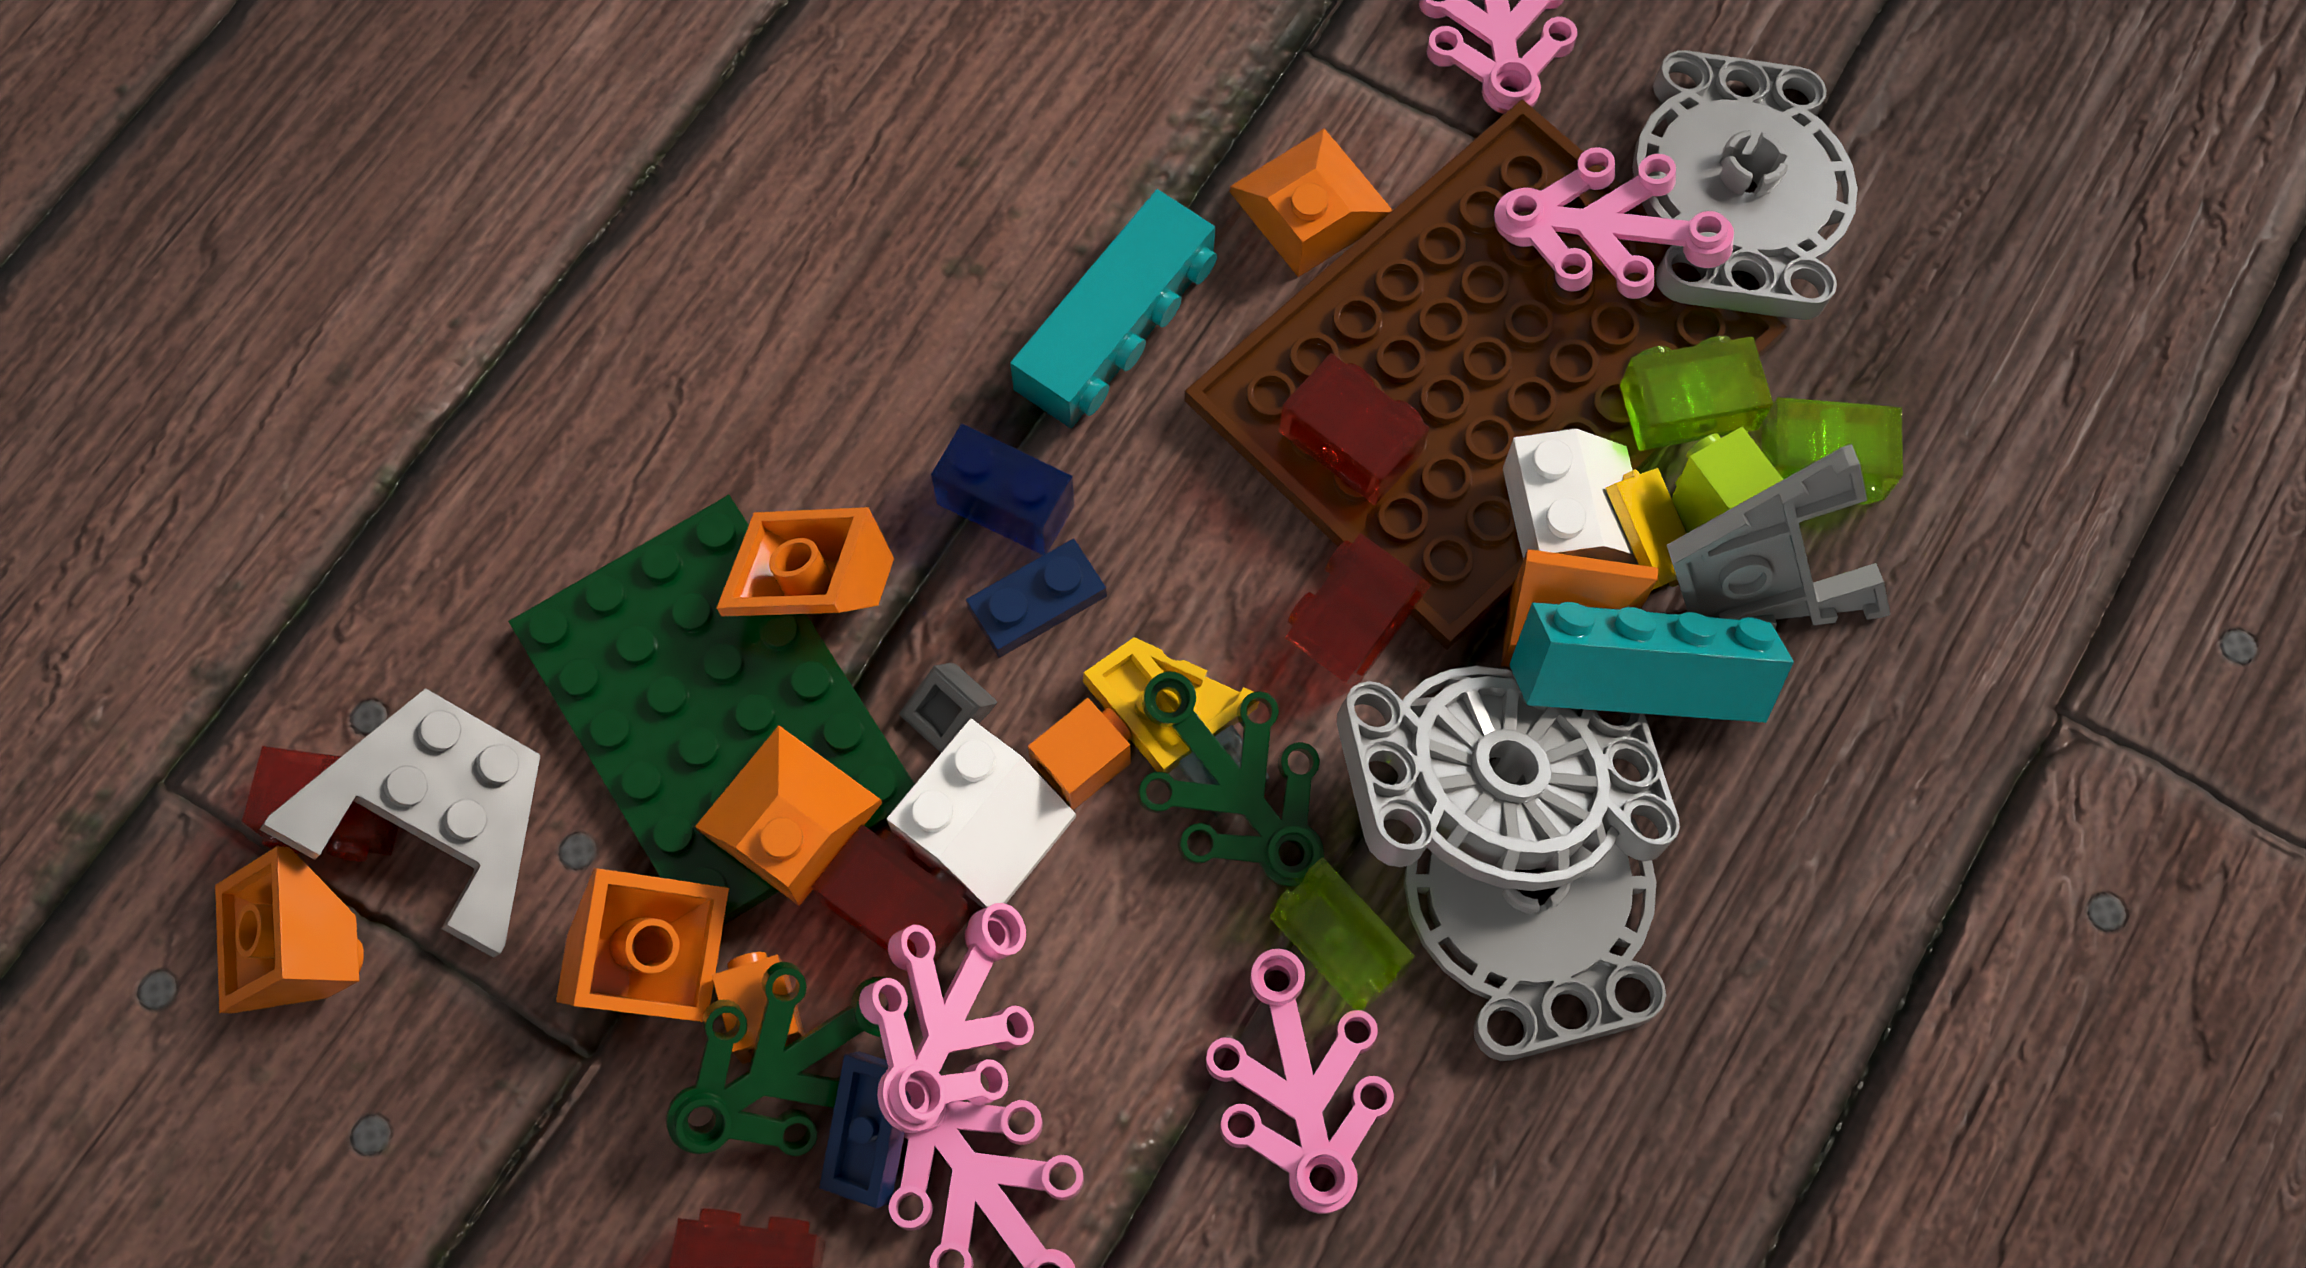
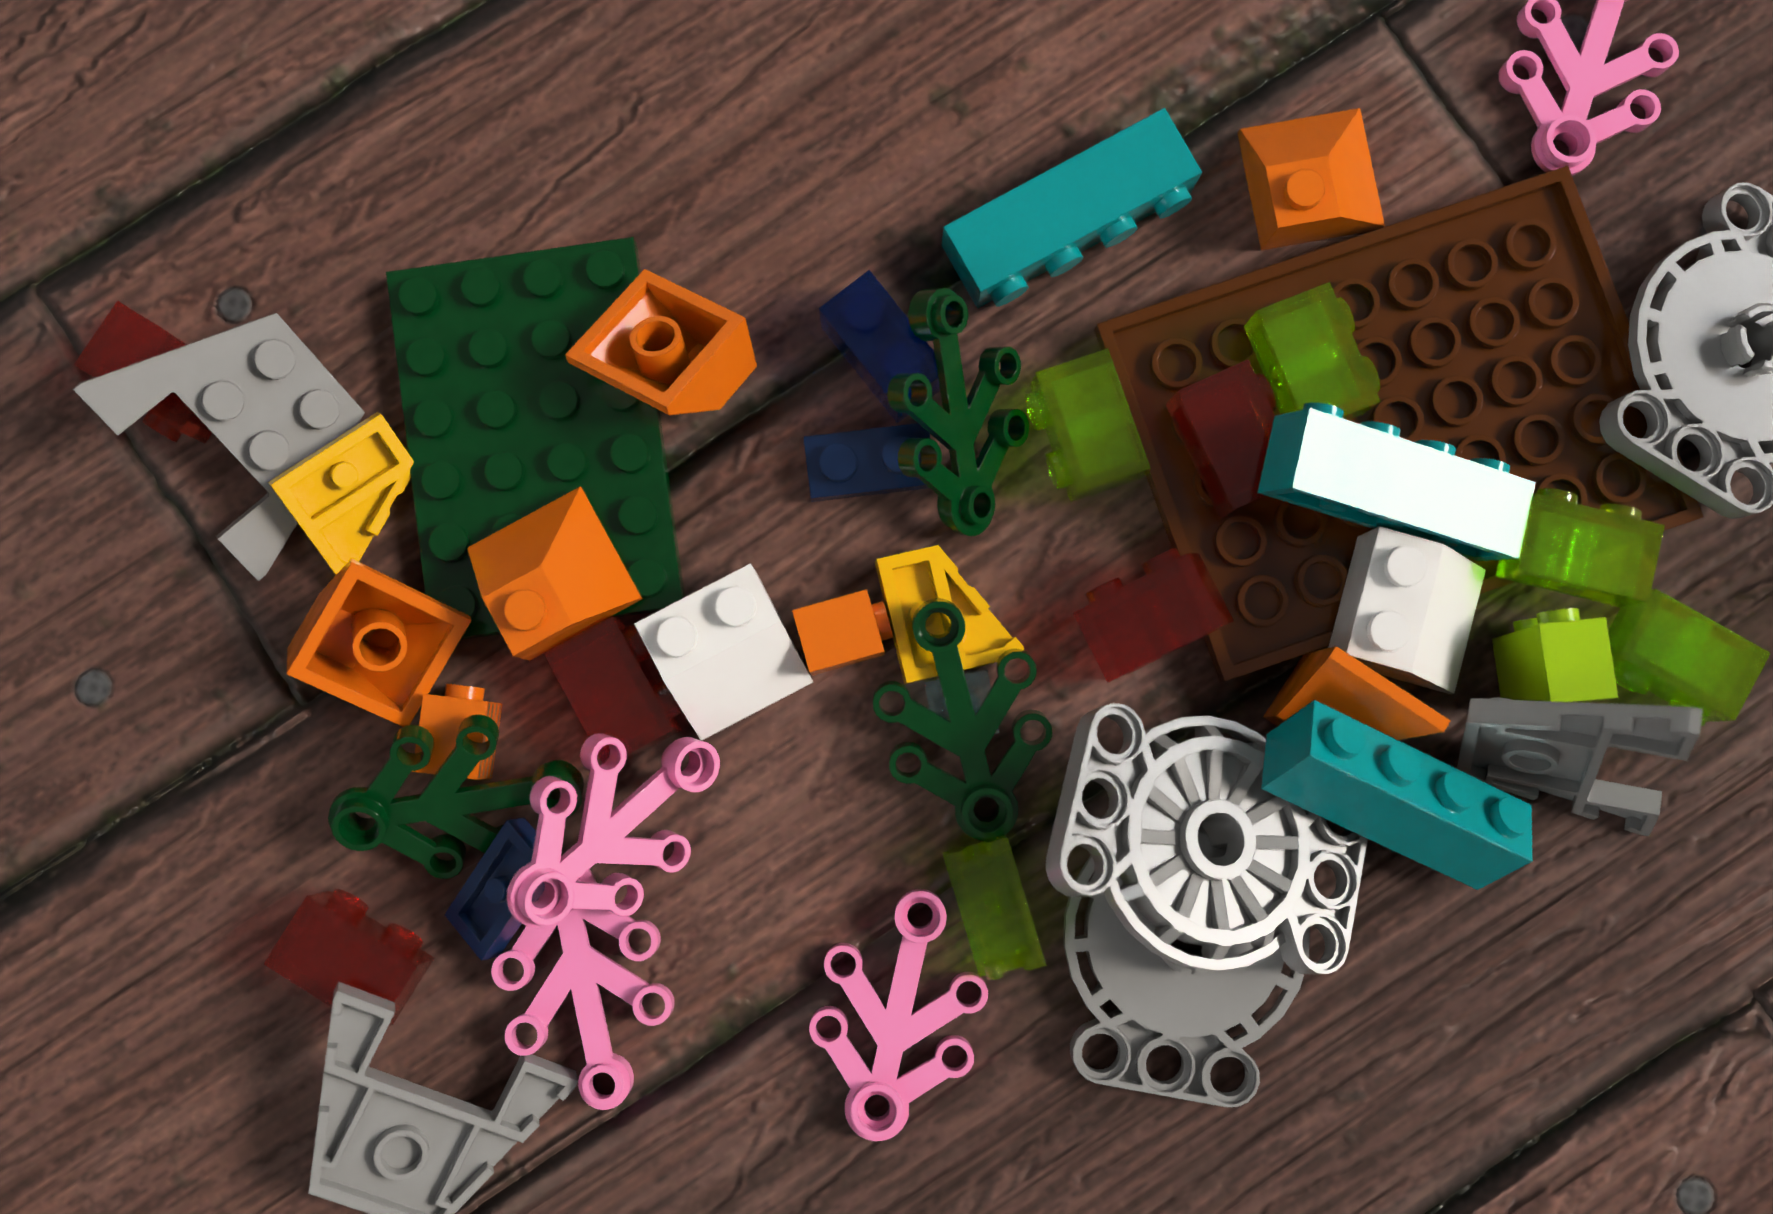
camera: 25 degrees right, 15 degrees up
orange slope [215,846,364,1013] -> none
dark grey slope [899,663,997,753] -> none
bright pink plant [1494,147,1734,299] -> none
yellow piece [1605,468,1687,590] -> none
none -> yellow wing [268,412,414,575]
none -> dark green plant [887,288,1029,536]
none -> clear neon green brick [1025,348,1151,502]
none -> clear neon green brick [1244,282,1381,420]
none -> brick [1258,402,1535,561]

